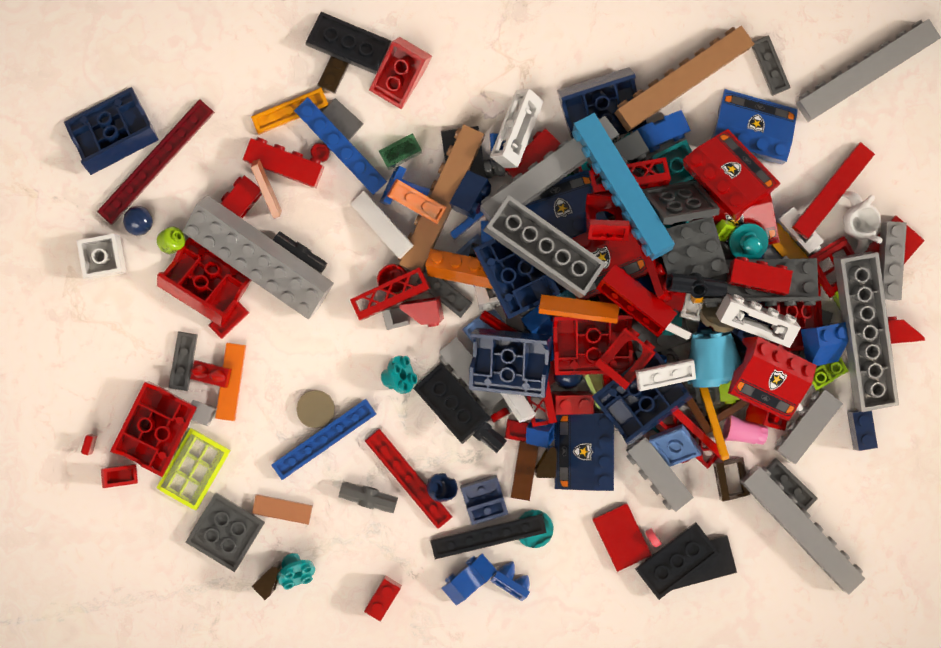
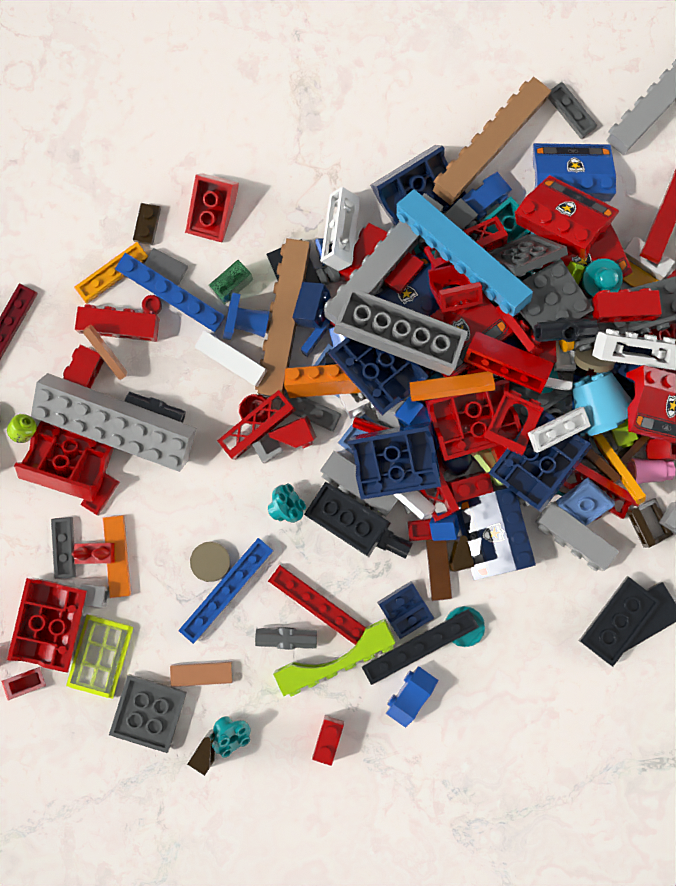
camera: 10 degrees left, 5 degrees down
black tile [306,12,391,74] -> none
orange tile [387,179,447,224] -> none
dark blue hair [426,473,458,502] -> none
blue tile [490,561,530,601] -> none
red tile [491,407,510,423] -> none
red tile [592,503,652,572] -> none
coral tile [645,528,662,548] -> none
none -> lime arch [273,618,396,697]
none -> red tile [384,252,425,294]

